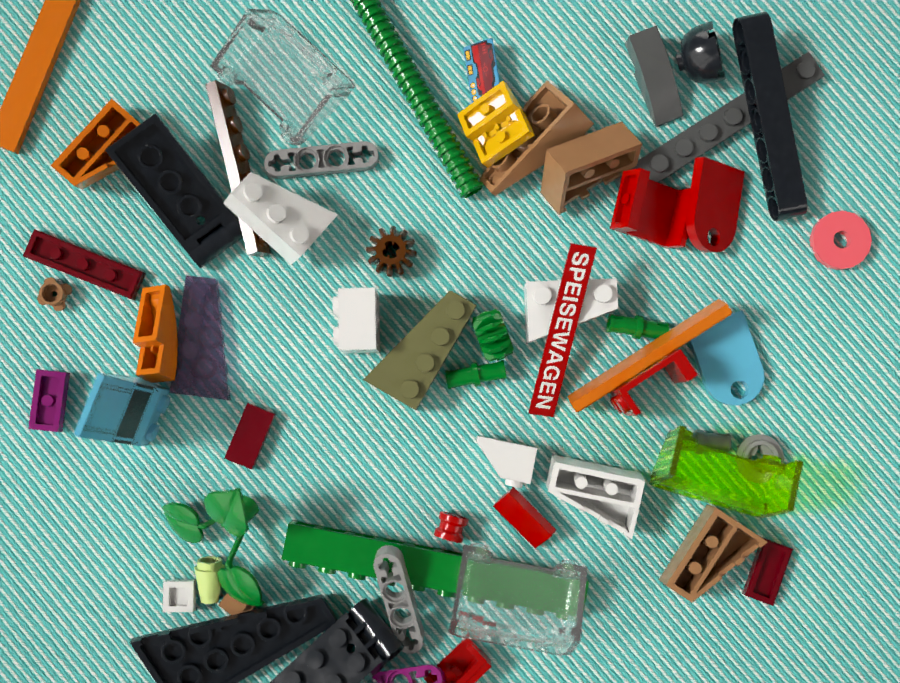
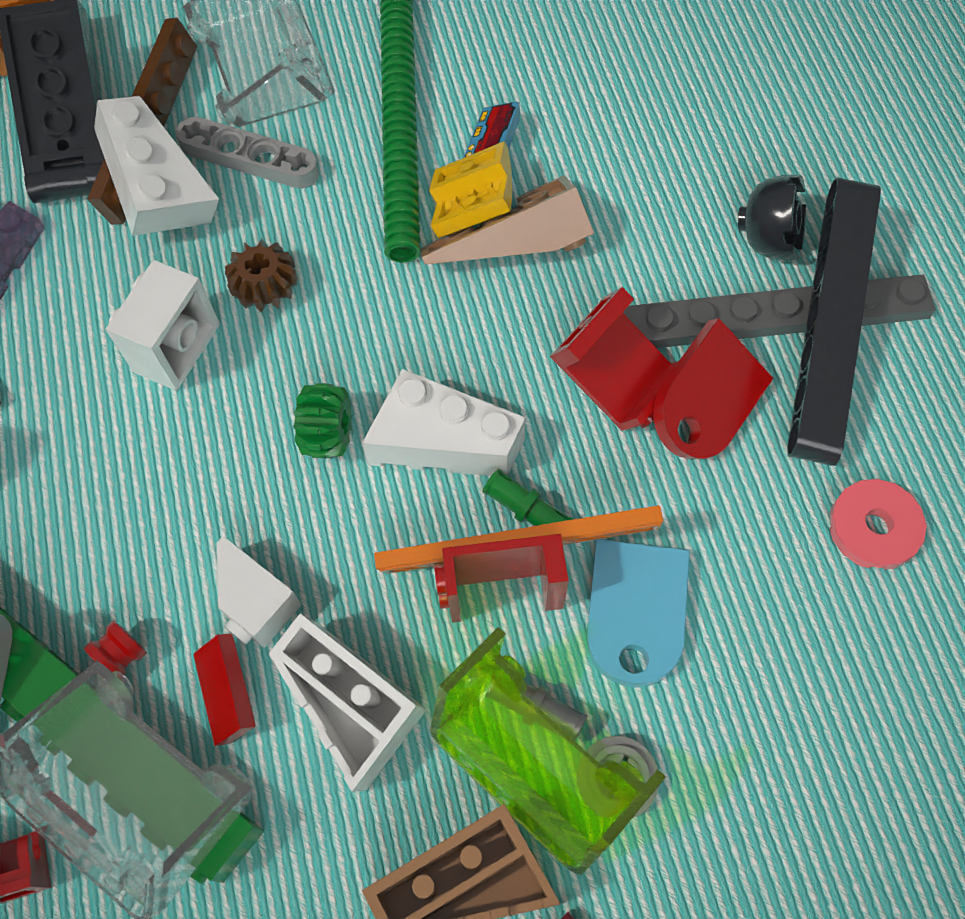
camera: 30 degrees right, 20 degrees down
olive wedge [363,290,476,410] -> none
green pin [445,360,507,389] -> none
red sticker [528,243,597,417] -> none
medium nougat wedge [540,122,642,215] -> none
dark grey slope [625,25,683,127] -> none

